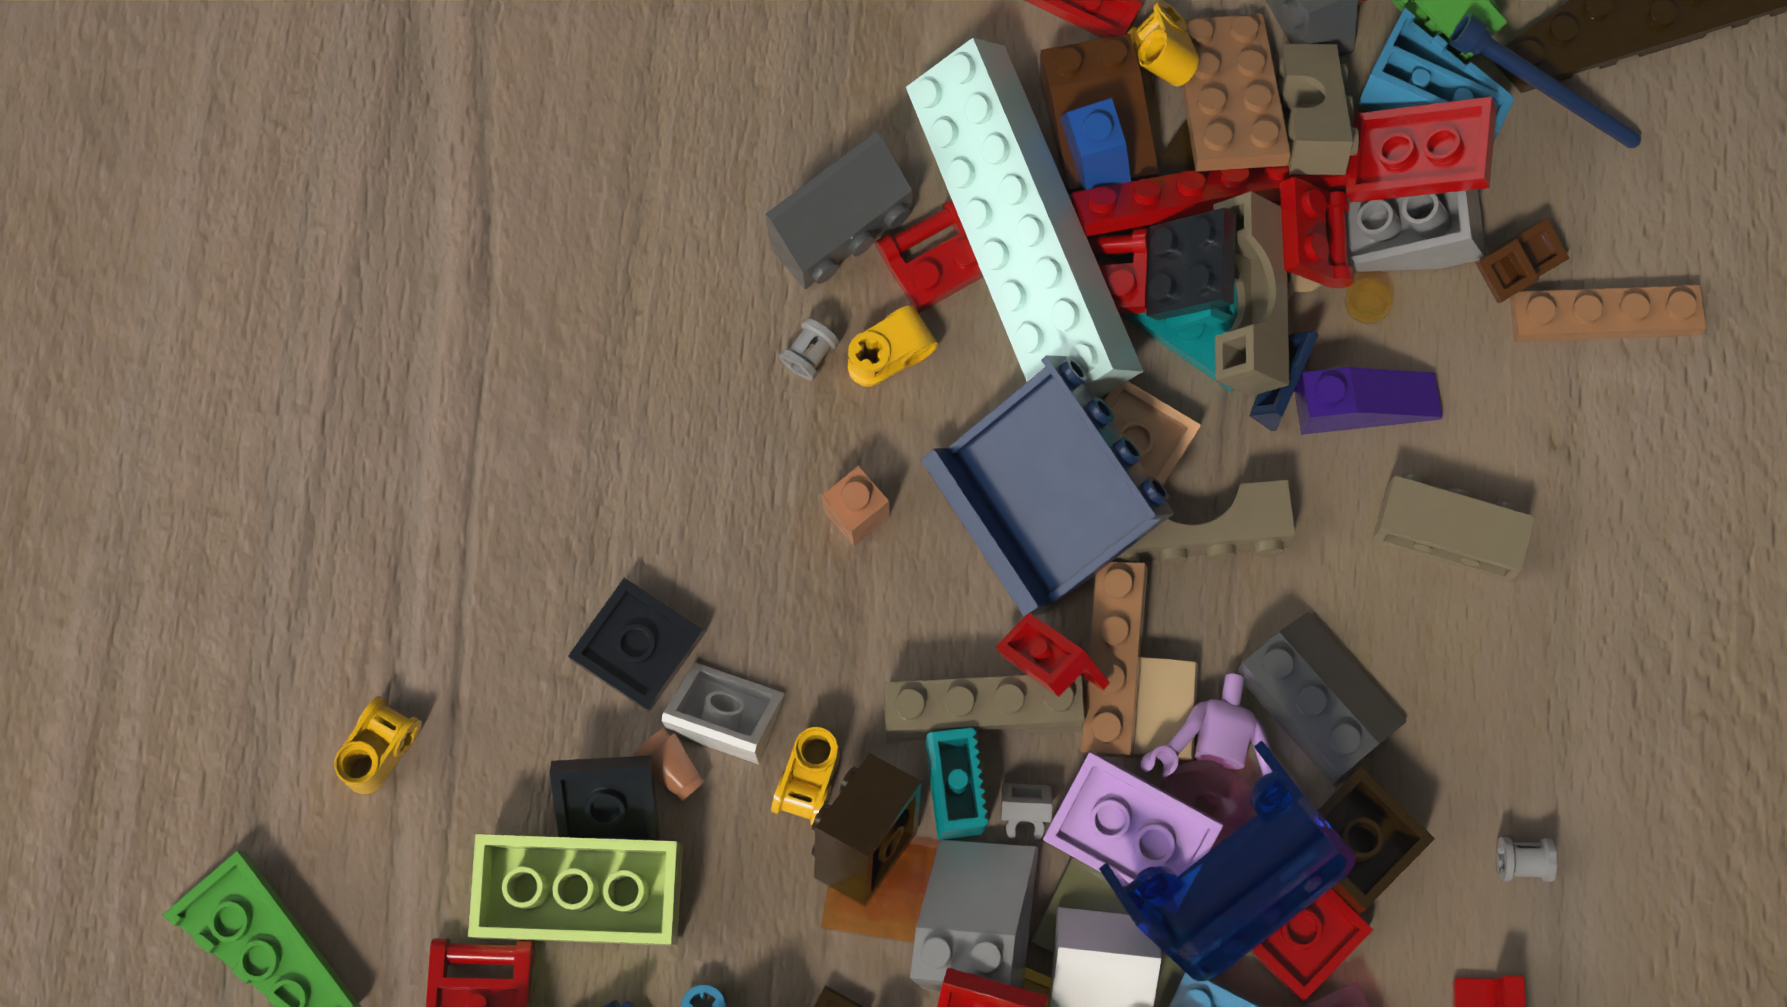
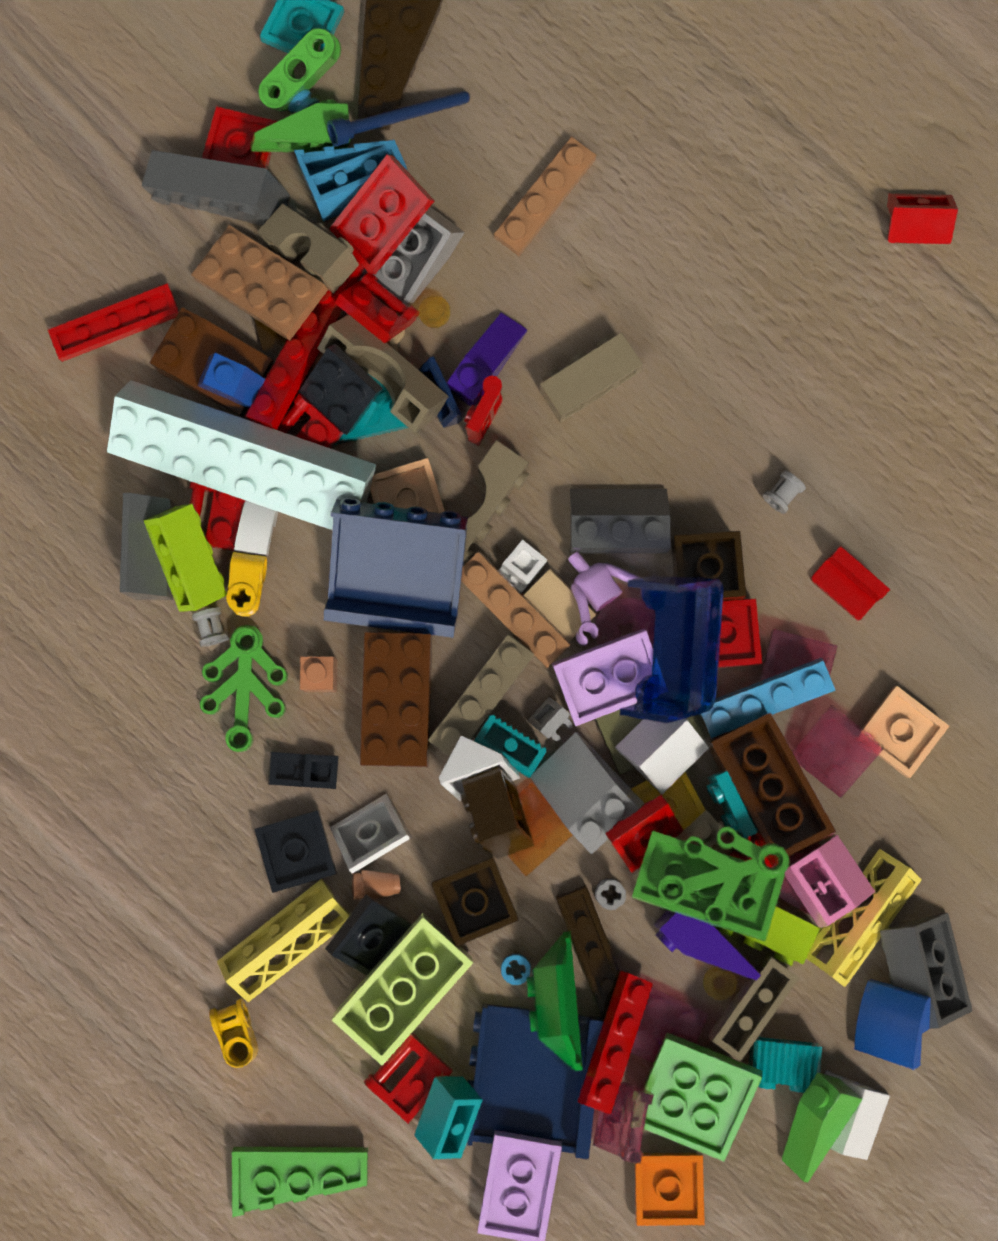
camera: 50 degrees left, 10 degrees up
yellow piece [771,727,840,826] -> none
red panel [995,612,1110,697] -> none
yellow piece [1127,0,1199,87] -> none
reddish brown slope [1475,218,1569,303] -> none
none -> lime brick [143,504,227,612]
none -> bright green plant [200,625,288,752]
none -> light yellow fence [217,879,350,1002]
none -> white slope [234,500,278,556]
none -> black slope [268,752,339,789]
none -> reddish brown brick [360,632,432,768]
none -> dark brown brick [431,856,519,947]
none -> white slope [439,736,520,801]
none -> red plate [464,375,502,446]
none -> white slope [499,540,548,593]

